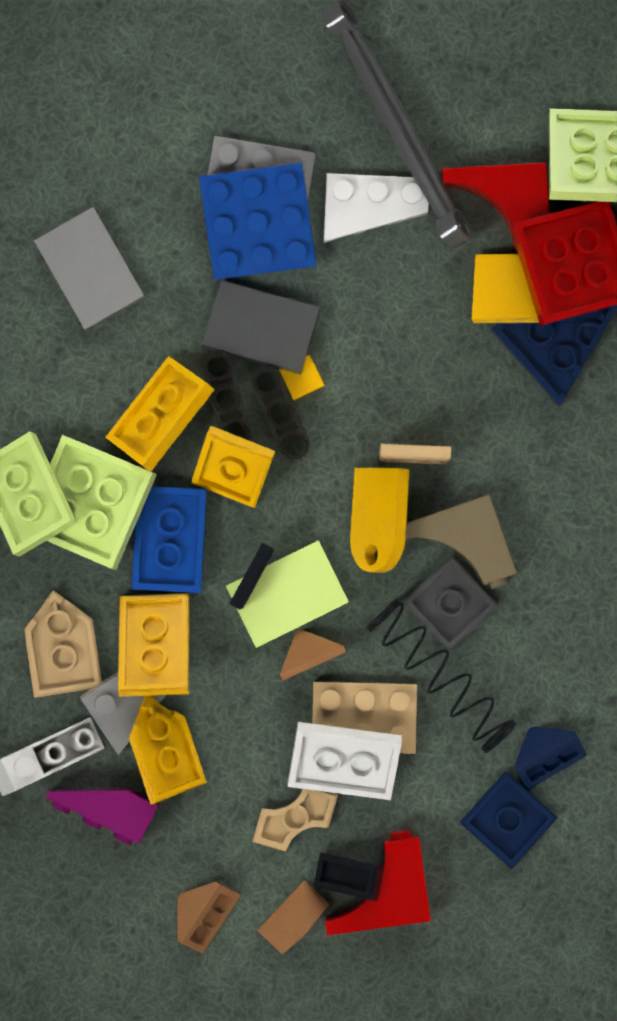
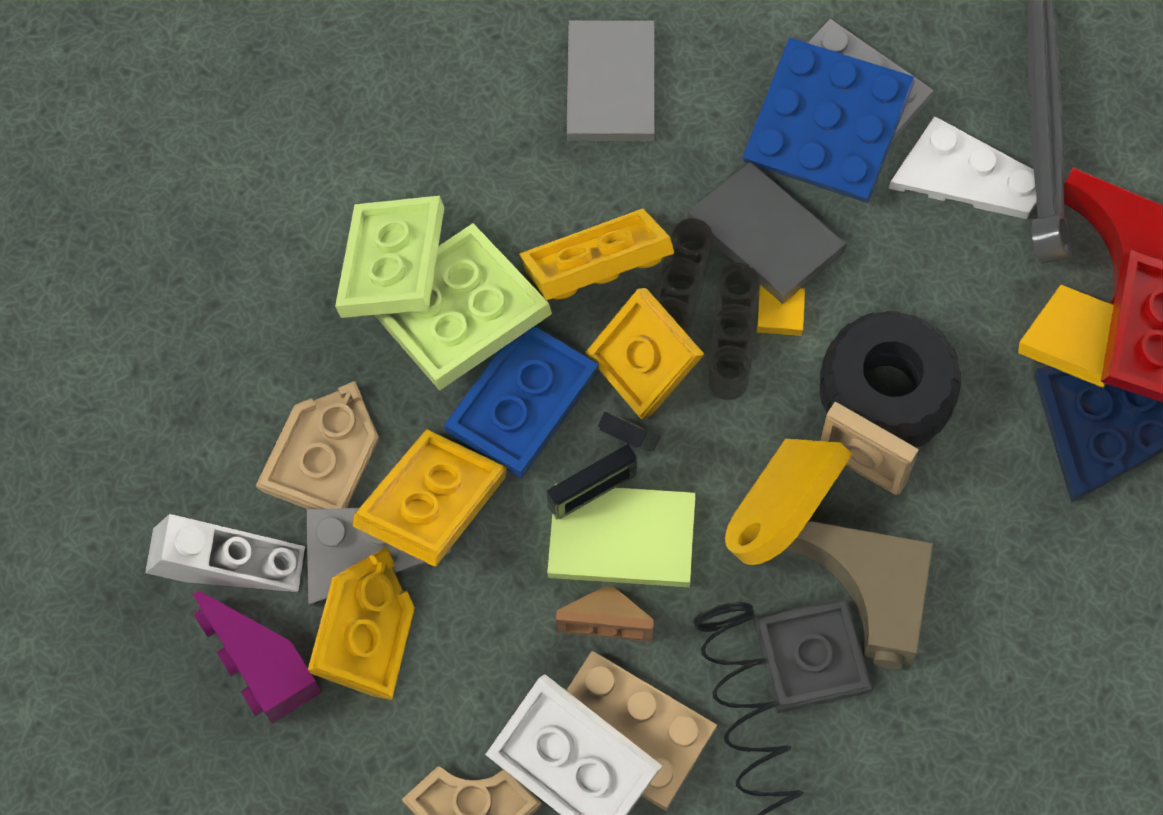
camera: 25 degrees right, 20 degrees down
none -> black tile [598,412,661,452]
none -> black tyre [819,311,961,447]

